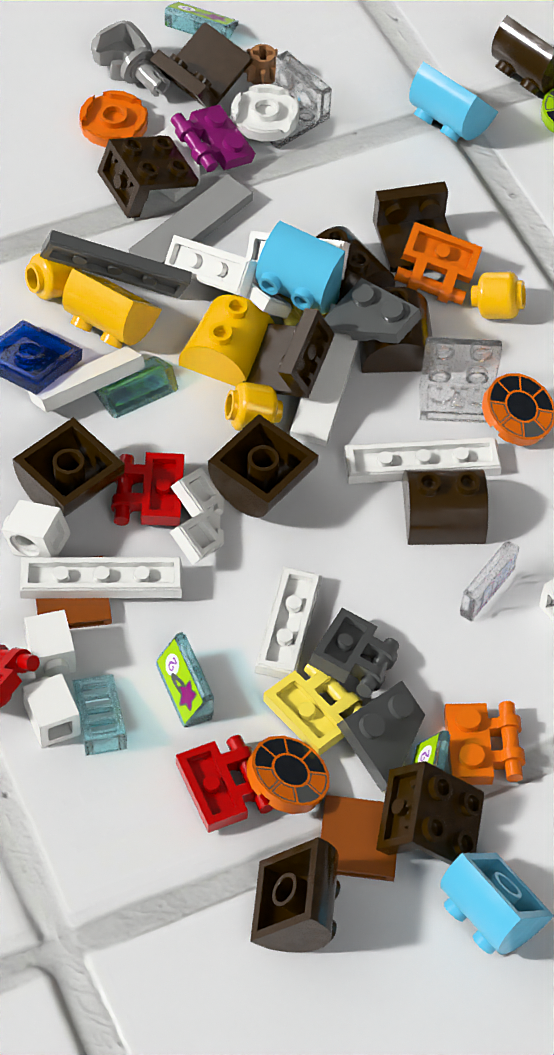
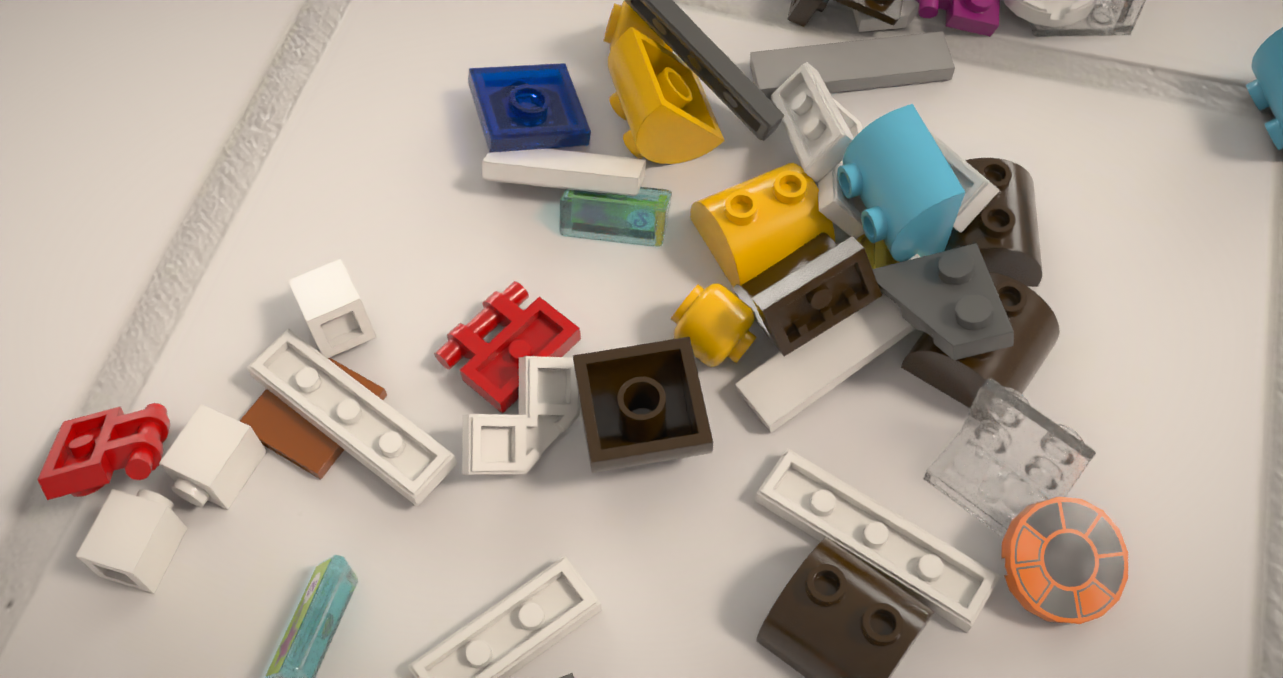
camera: 45 degrees right, 5 degrees up
dark brown brick [13,417,125,517] -> none
clear light blue slope [72,674,127,756] -> none
dark brown bracket [373,181,452,273] -> none
orange plate [394,222,483,305] -> none
yellow head [471,271,526,320] -> none

